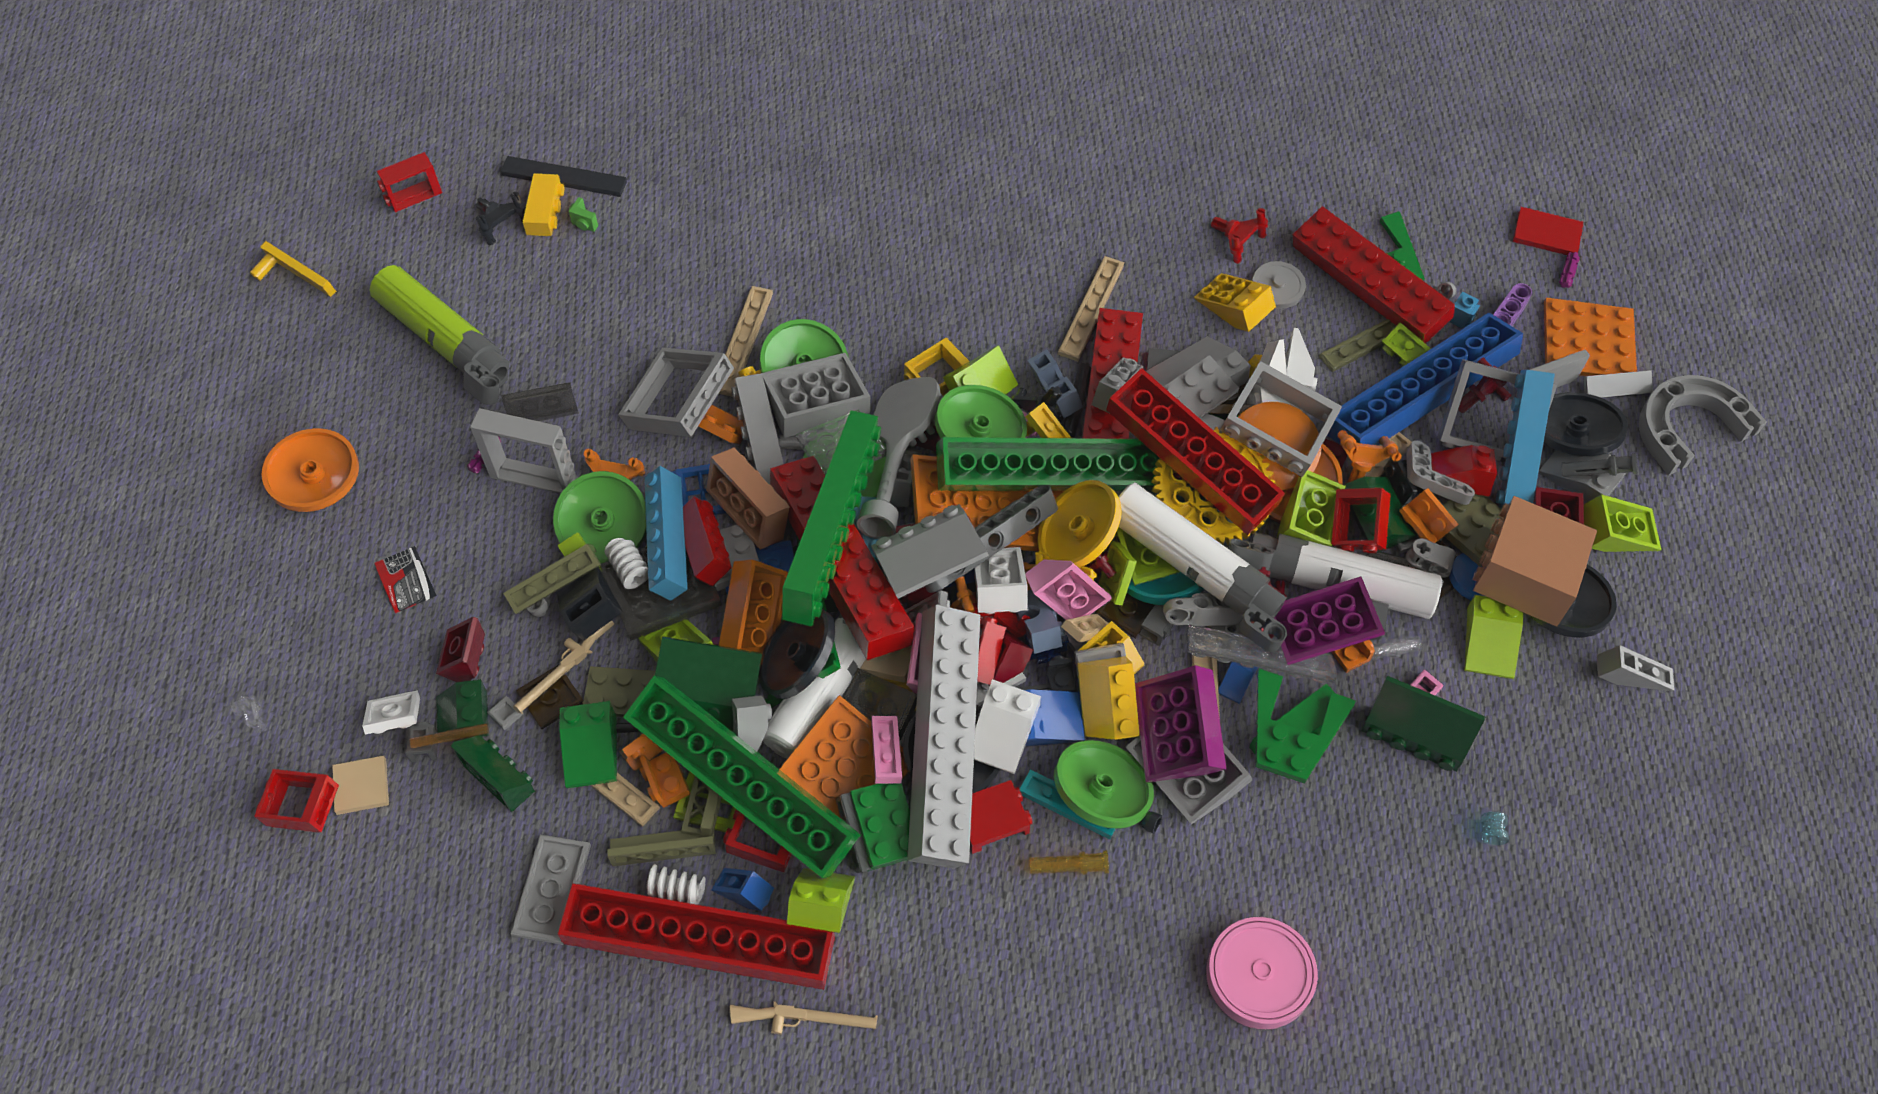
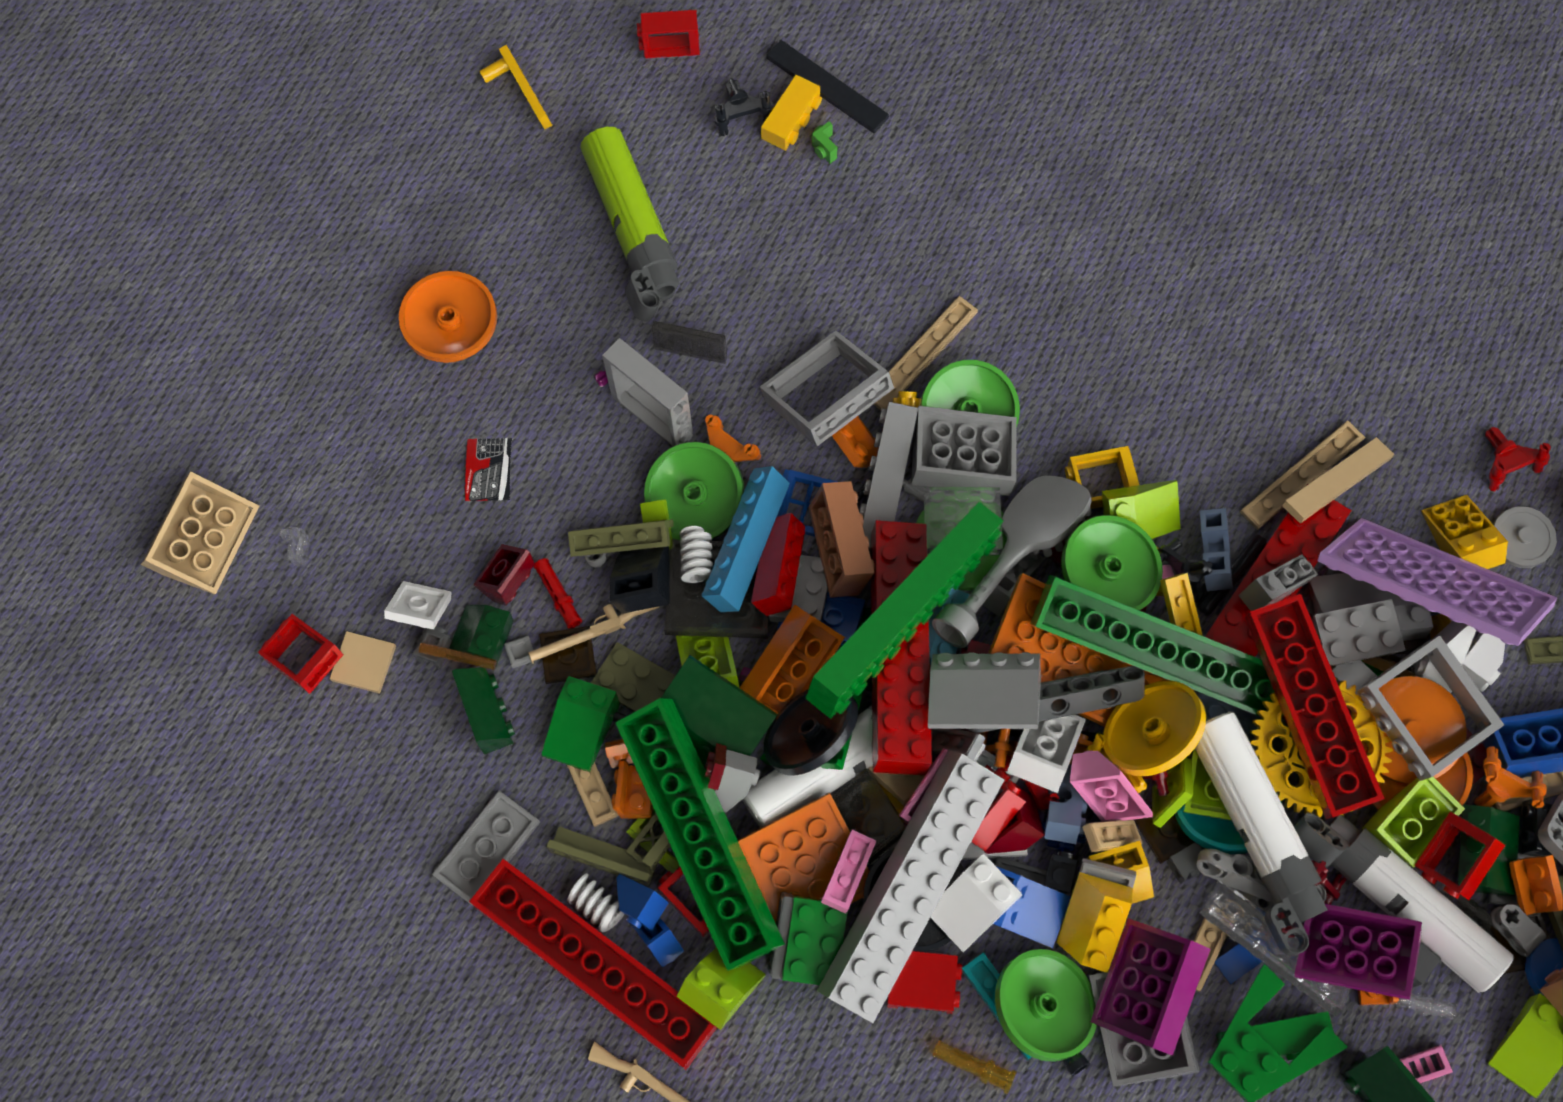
camera: 30 degrees right, 10 degrees up
none -> tan slope [141,471,259,594]
none -> red pin [534,558,582,629]
none -> blue slope [616,874,669,931]
none -> dark red plate [704,743,727,790]
none -> tan tile [1282,437,1395,523]
none -> lavender plate [1318,518,1557,646]

